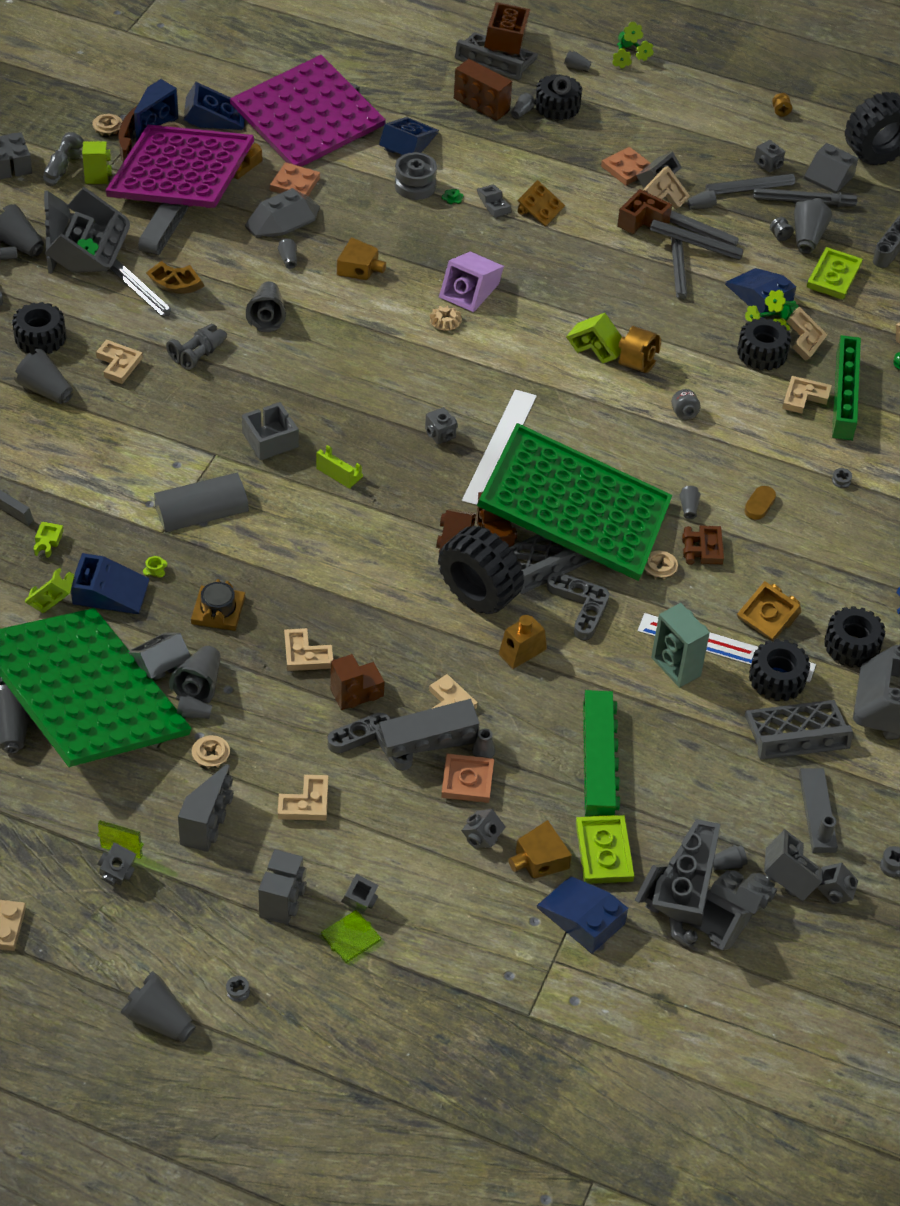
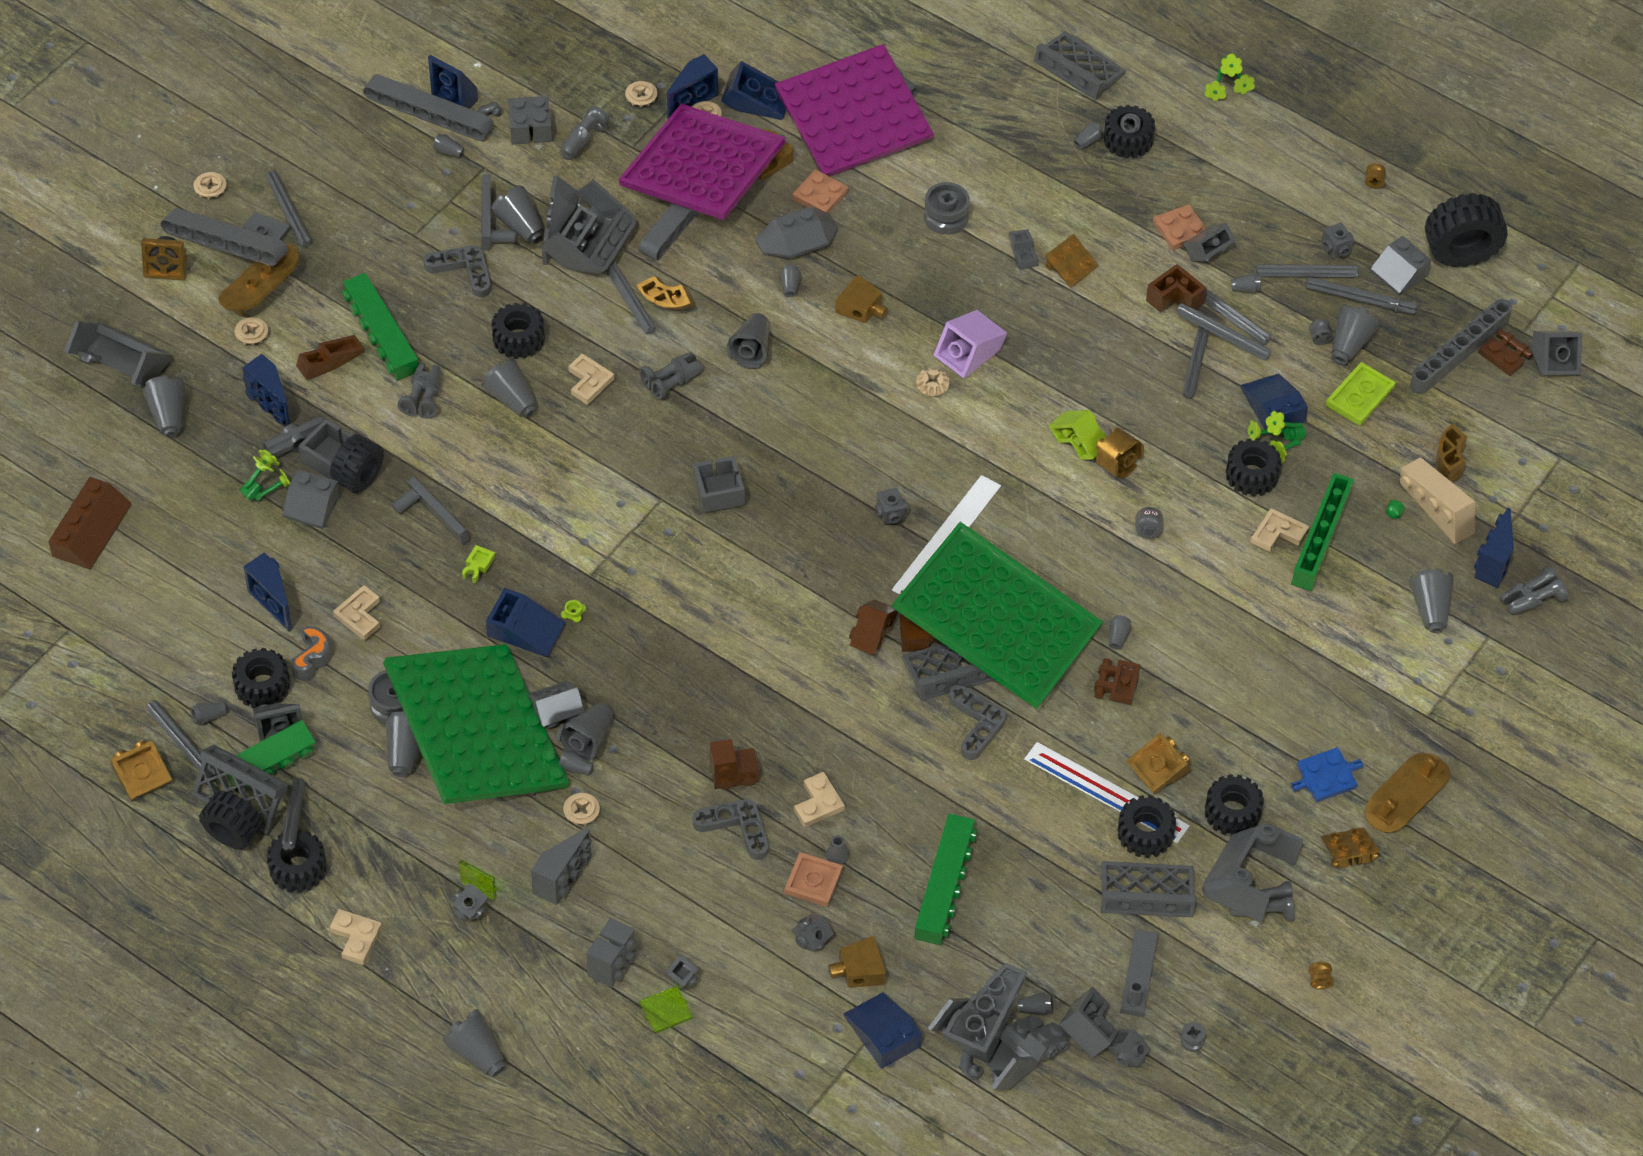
camera: 15 degrees right, 5 degrees up
lime hinge [25,568,74,613] -> none
green plant [77,238,99,256] -> none
lime brick [82,141,112,184] -> none
reddish brown slope [119,106,137,162] -> none
dark grey brick [154,472,249,532] -> none
piece [191,579,245,631] -> none
dark grey bush [226,976,250,1002] -> none
tan plate [278,775,328,821] -> none
tan plate [284,628,333,671] -> none
lime hinge [316,445,363,489] -> none
dark blue slope [379,117,439,156] -> none
dark grey wedge [379,699,480,757] -> none
black tyre [438,526,524,614] -> none
green plant [442,189,464,204] -> none
reddish brown brick [453,59,512,121] -> none
reddish brown brick [484,2,530,55] -> none
pearl gold torso [499,615,547,669] -> none
dark grey cone [564,51,592,72] -> none
lime plate [576,815,634,884] -> none
tan plate [643,166,690,209] -> none
tan gear [644,550,678,580] -> none
sand green brick [651,603,710,688] -> none
pearl gold tile [744,486,776,520] -> none
tan plate [786,307,827,361] -> none
dark grey bush [832,468,852,488] -> none

